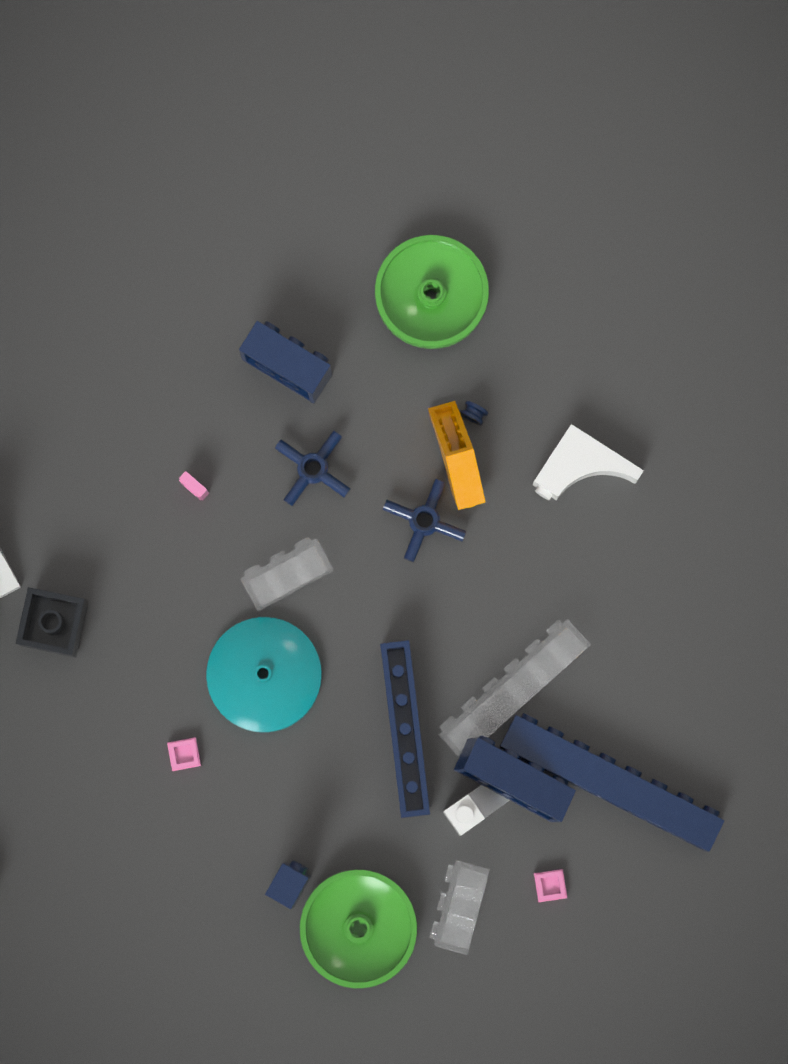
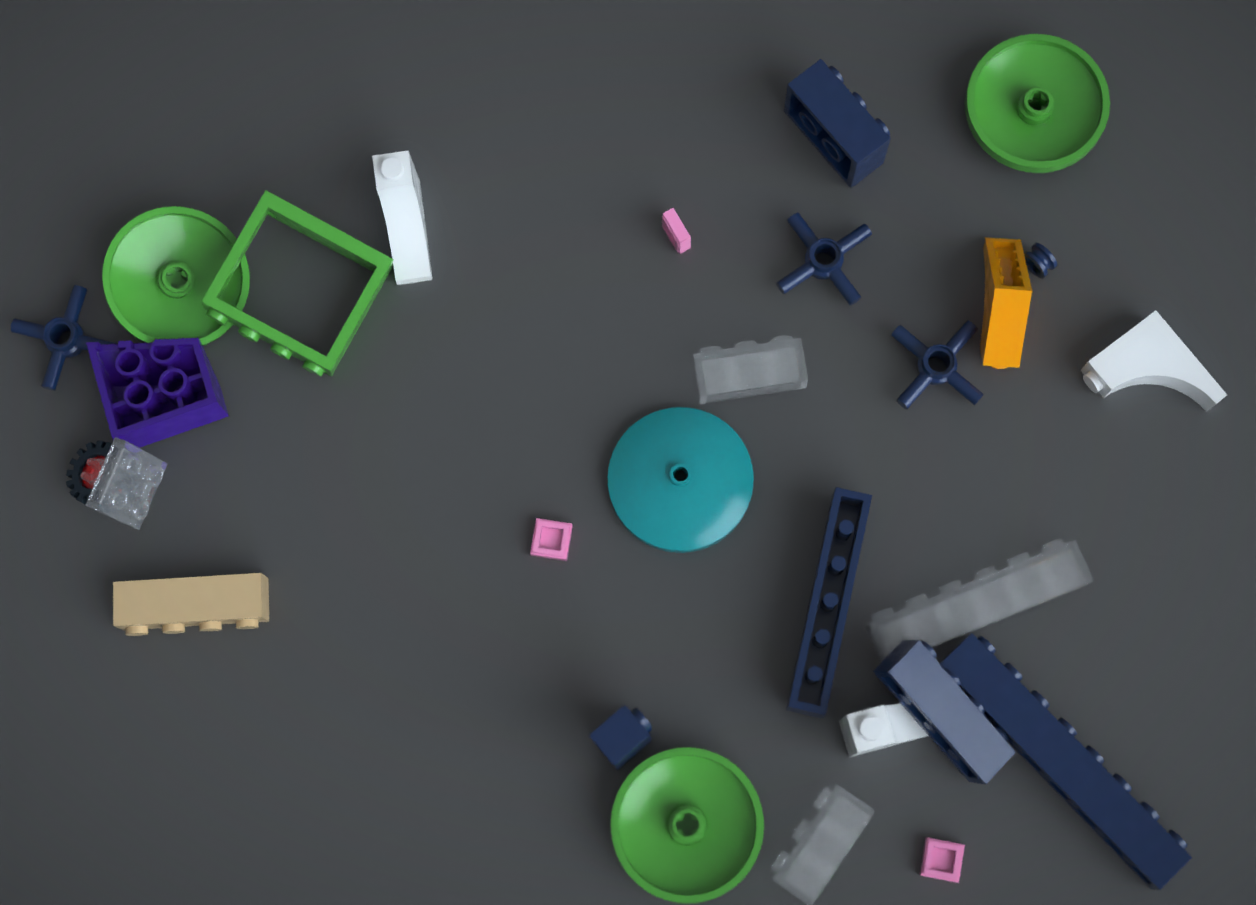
camera: 25 degrees right, 5 degrees down
black brick [15,587,89,658] -> none

